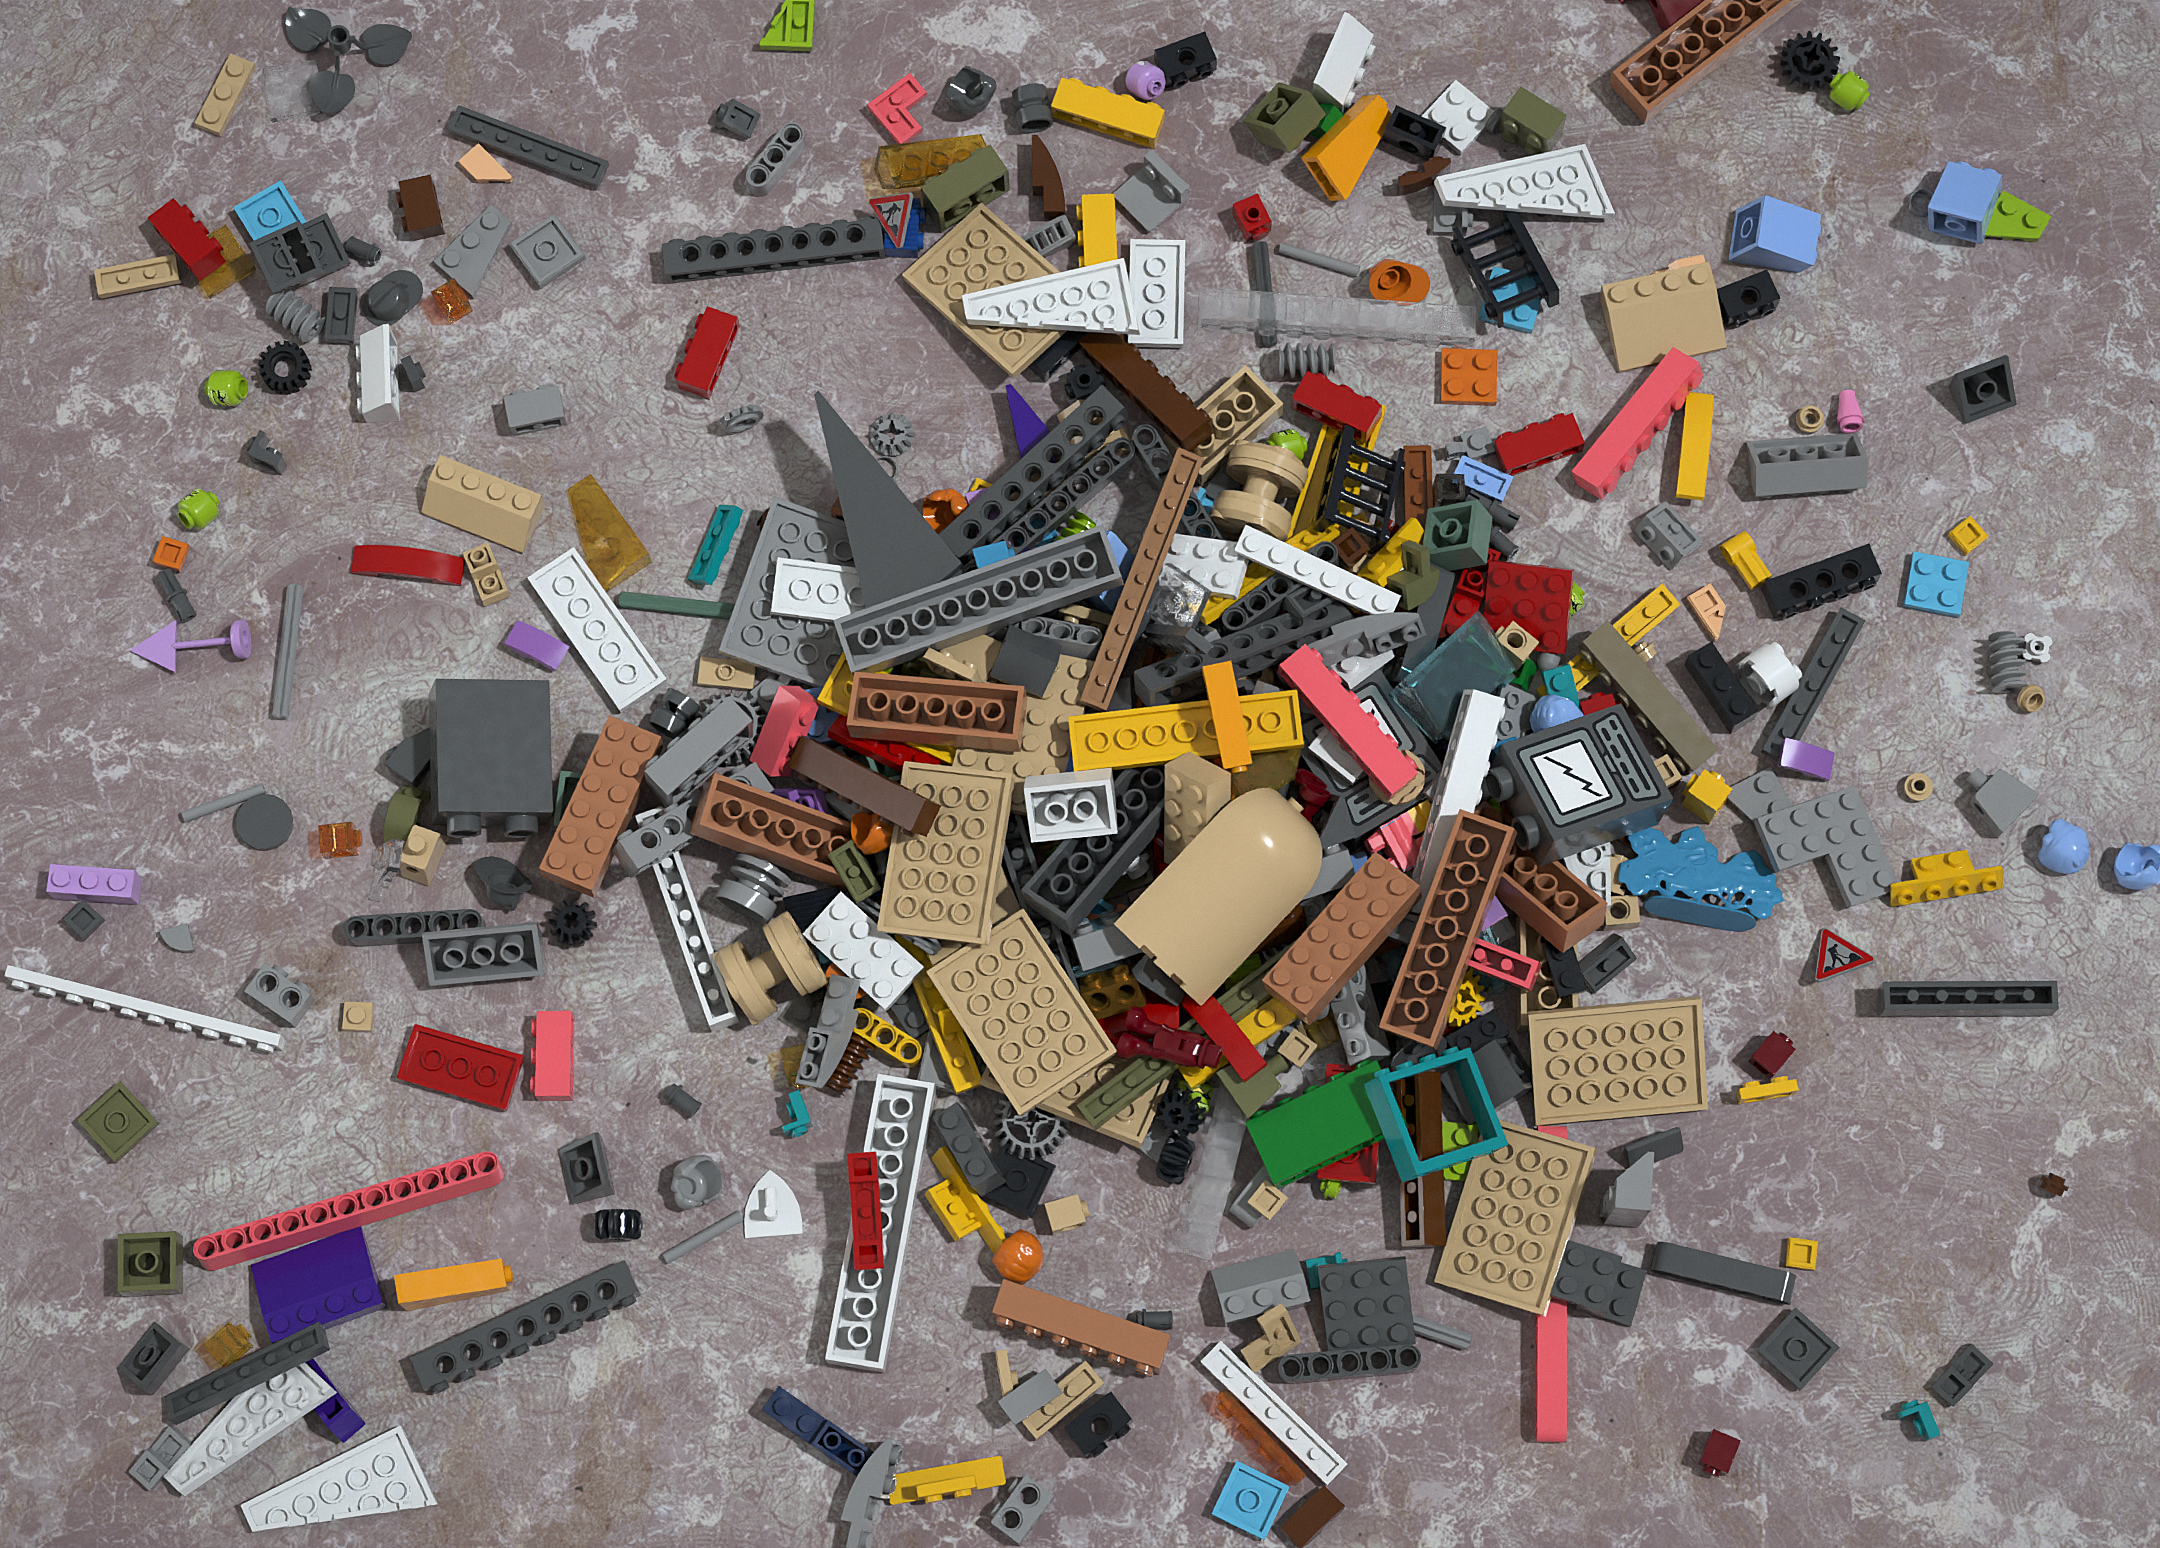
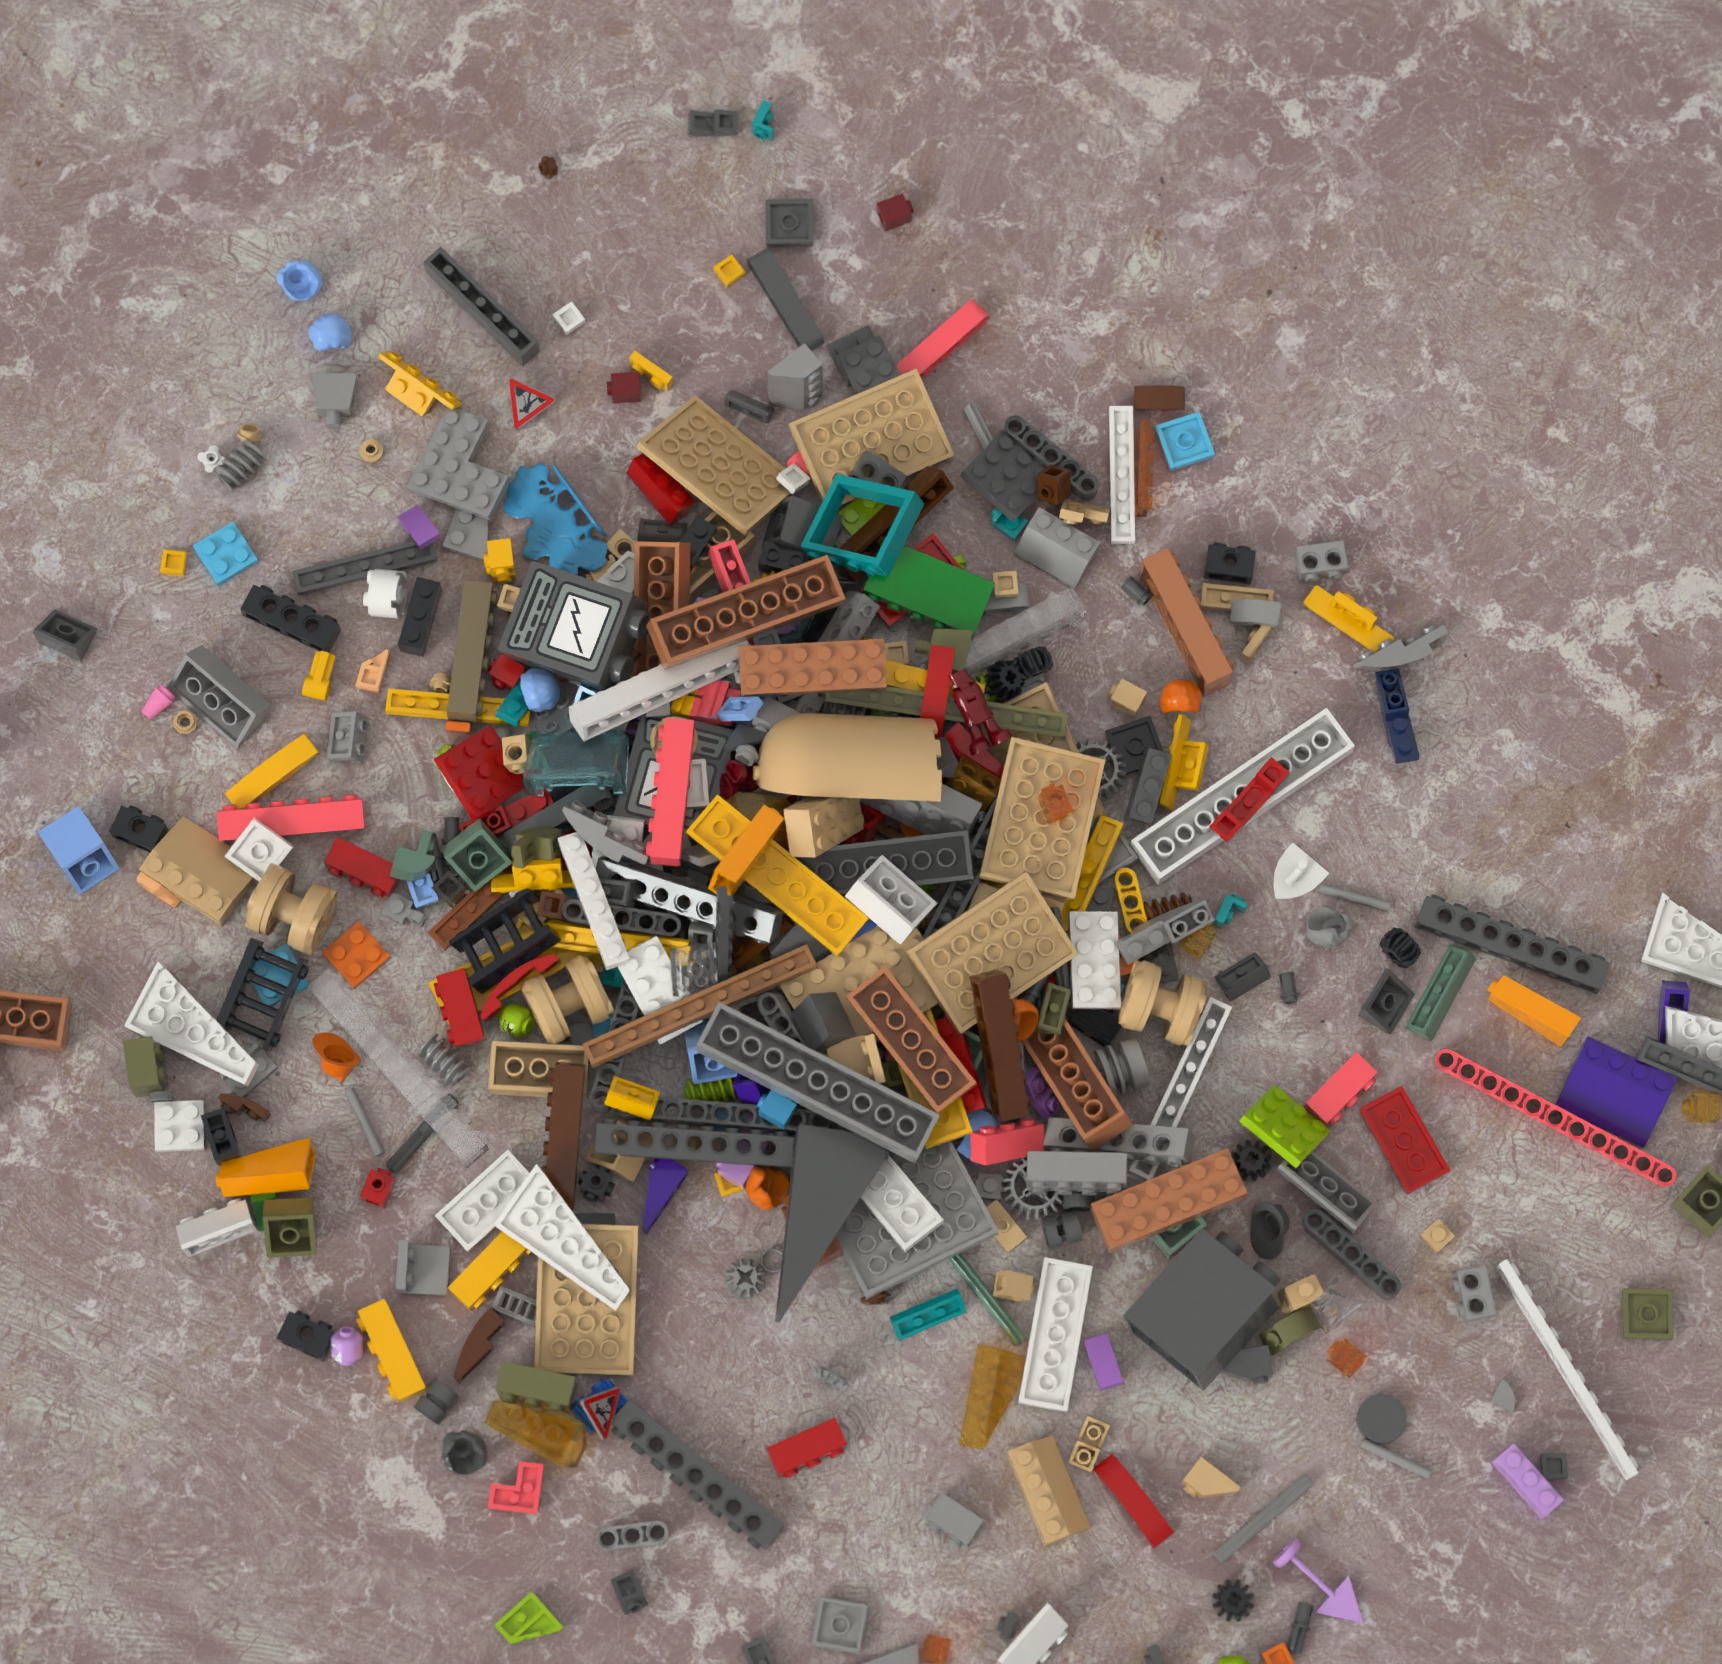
camera: 140 degrees left, 0 degrees up
none -> white plate [225,817,293,881]
none -> tan piece [245,863,338,956]
none -> sand green brick [389,830,435,881]
none -> orange tile [445,720,472,734]
none -> red slope [480,954,561,1023]
none -> white plate [552,301,586,336]
none -> yellow slope [604,1076,660,1120]
none -> red brick [626,453,695,526]
none -> light blue plate [716,696,764,721]
none -> light grey plate [735,744,759,766]
none -> white plate [776,463,811,495]
none -> dark grey brick [849,450,907,488]
none -> tan brick [993,1270,1034,1302]
none -> reddish brown brick [1037,465,1071,505]
none -> clear orange brick [1037,784,1074,825]
none -> tan slope [1181,1457,1241,1498]
none -> black gear [1212,1579,1254,1622]
none -> dark grey slope [1215,952,1270,1001]
none -> lime plate [1239,1085,1331,1168]
none -> sand green slope [1406,945,1475,1041]

